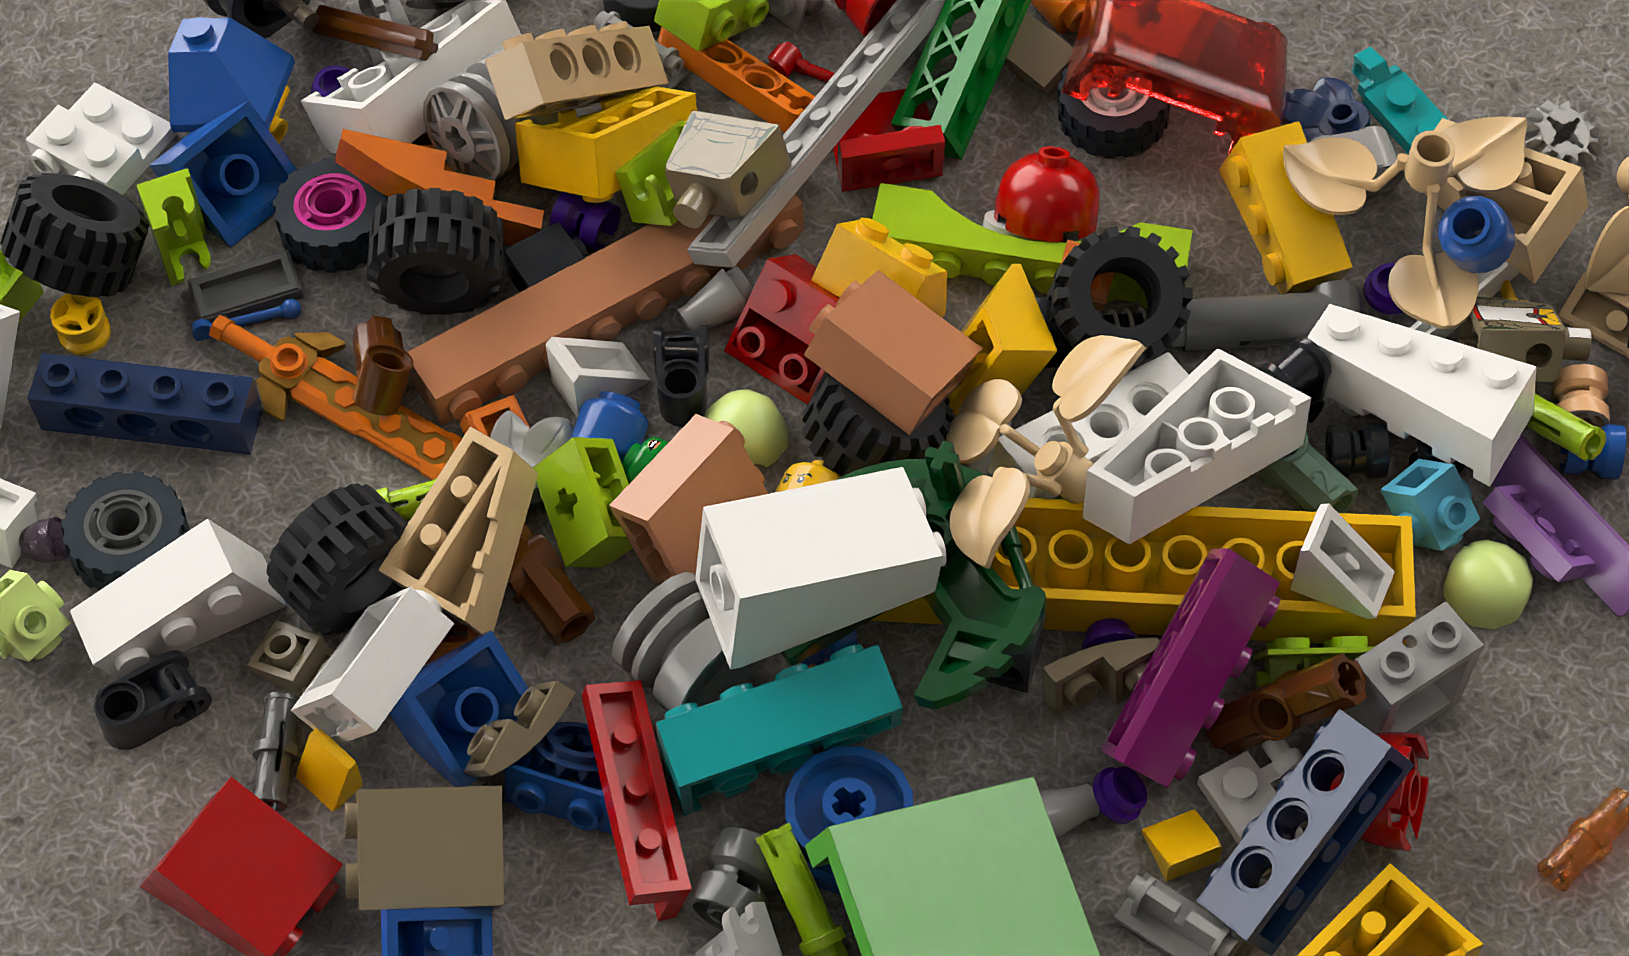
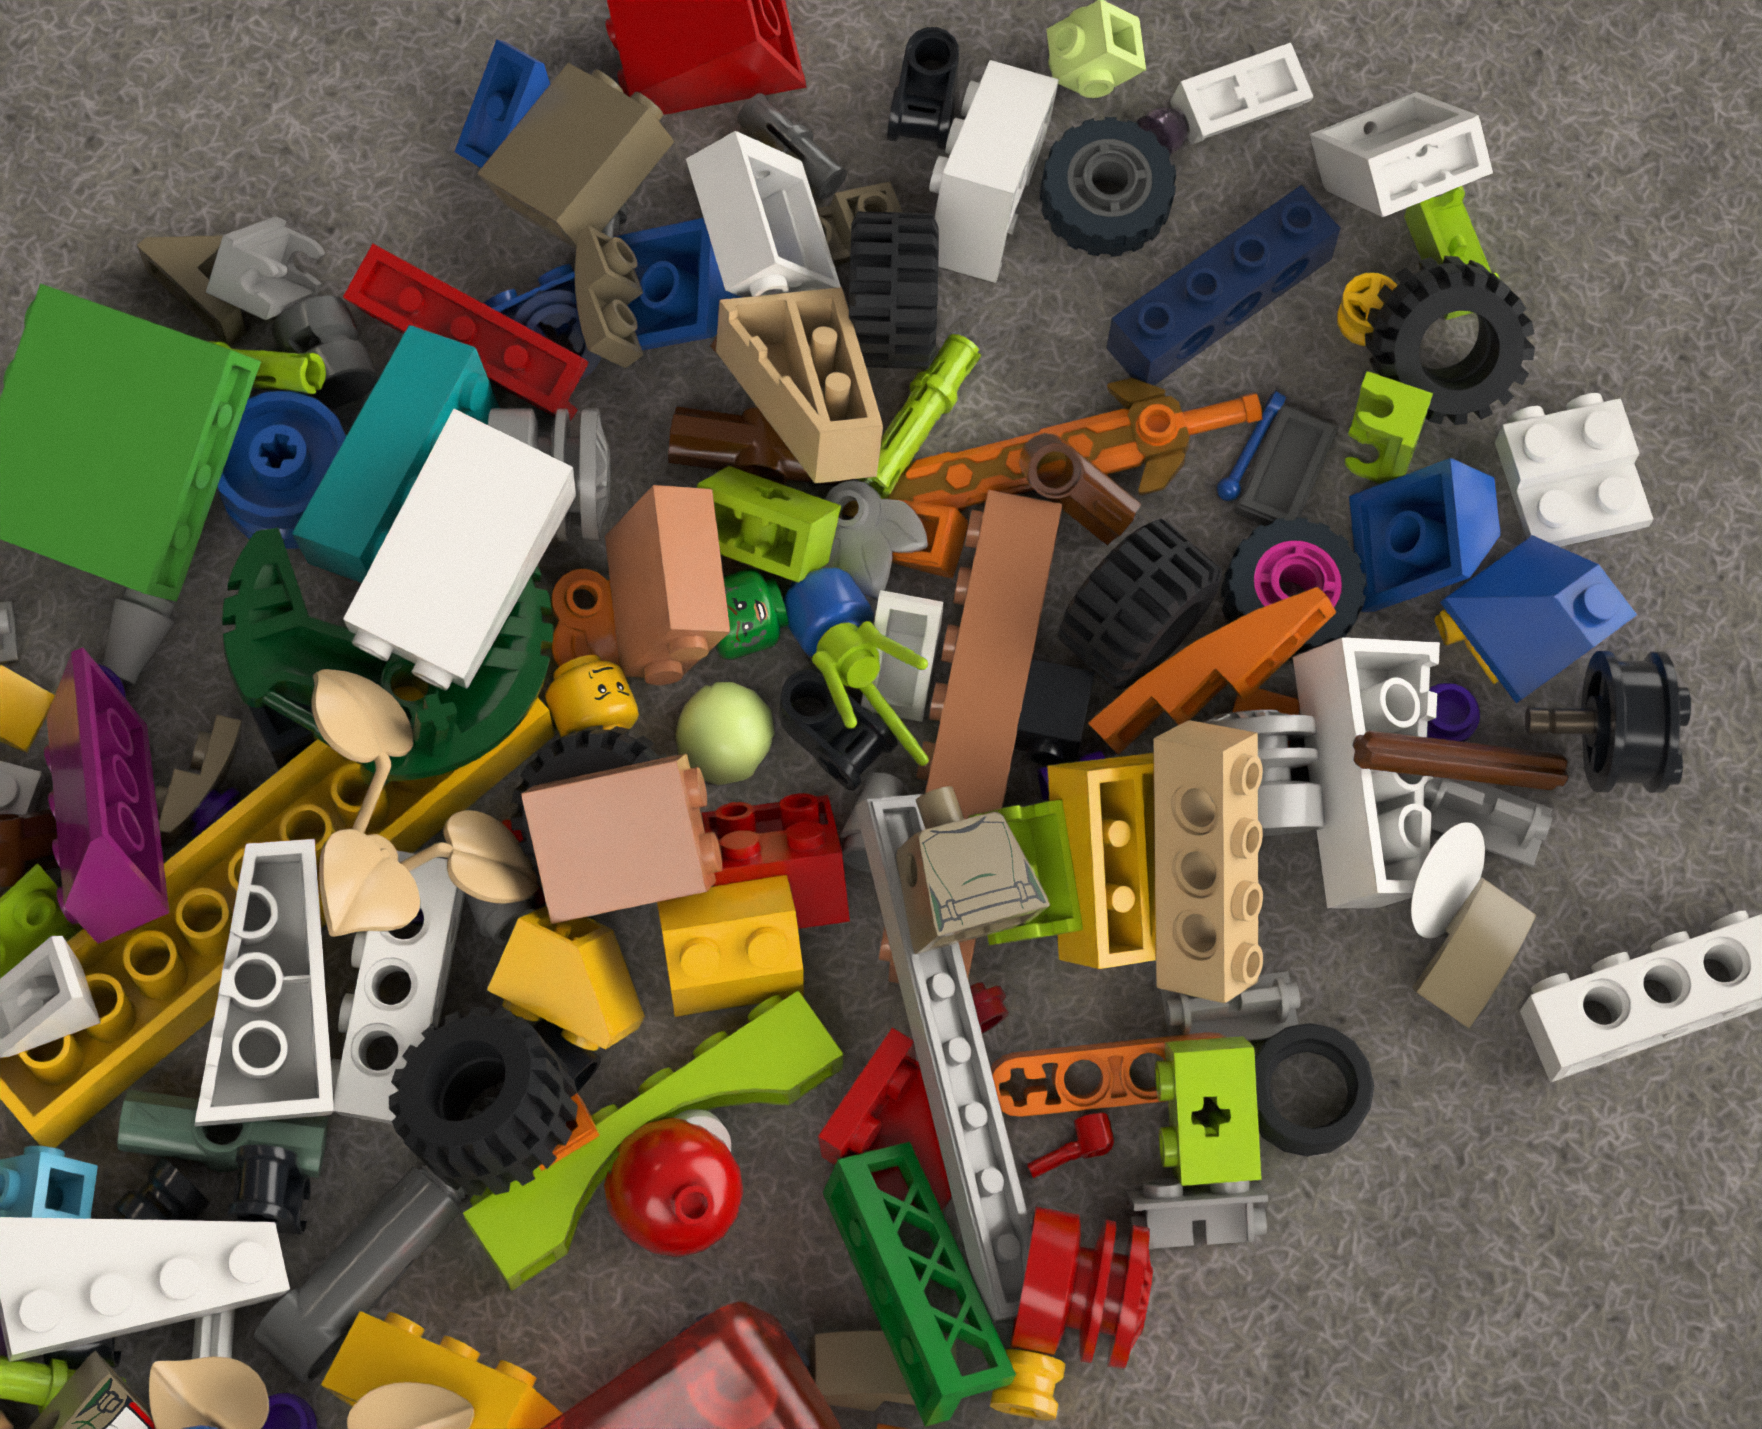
camera: 130 degrees right, 10 degrees up
none -> lime plant [812,621,929,766]

